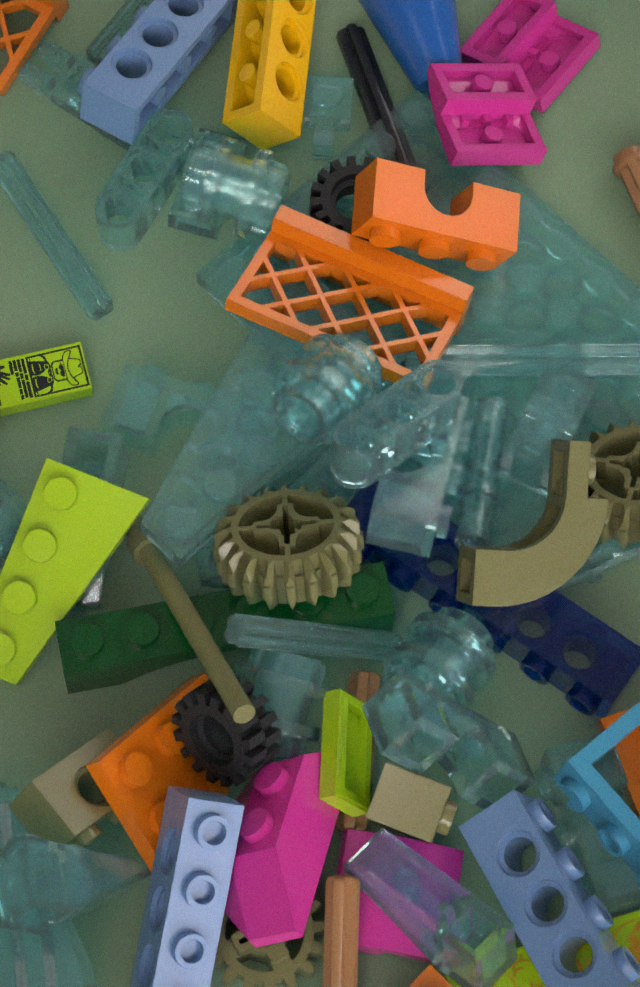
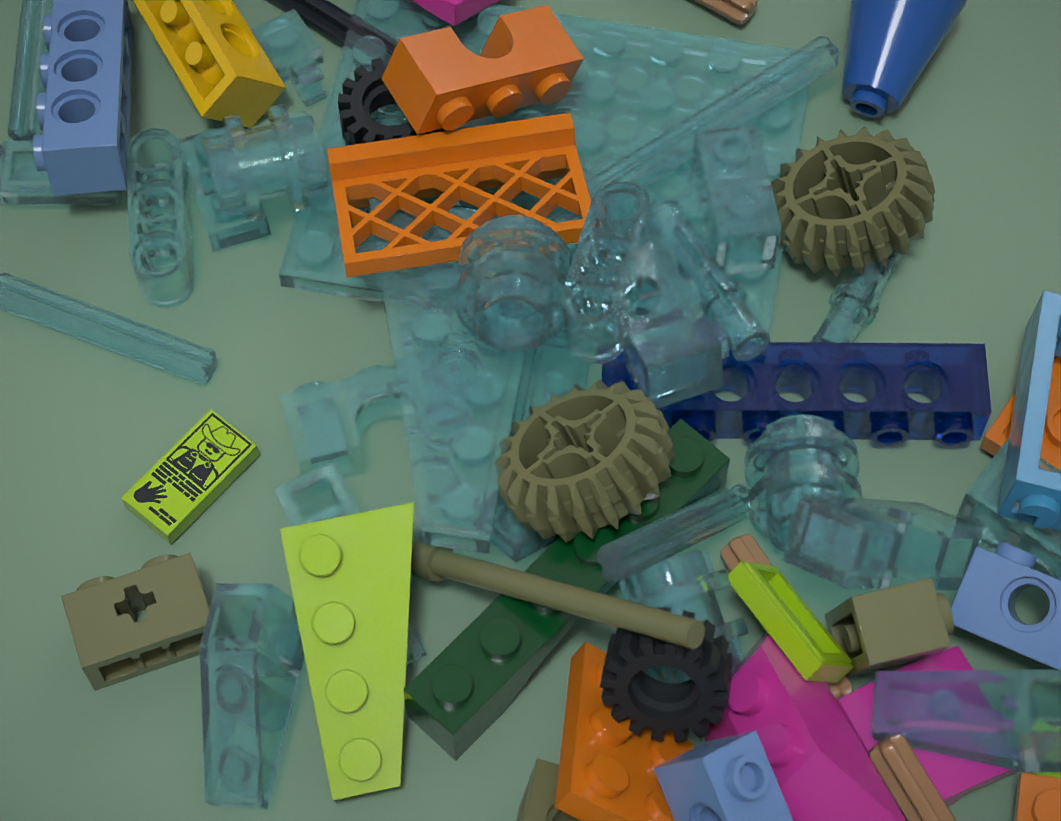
camera: 30 degrees left, 5 degrees down
olive arch [456,439,609,607] -> none

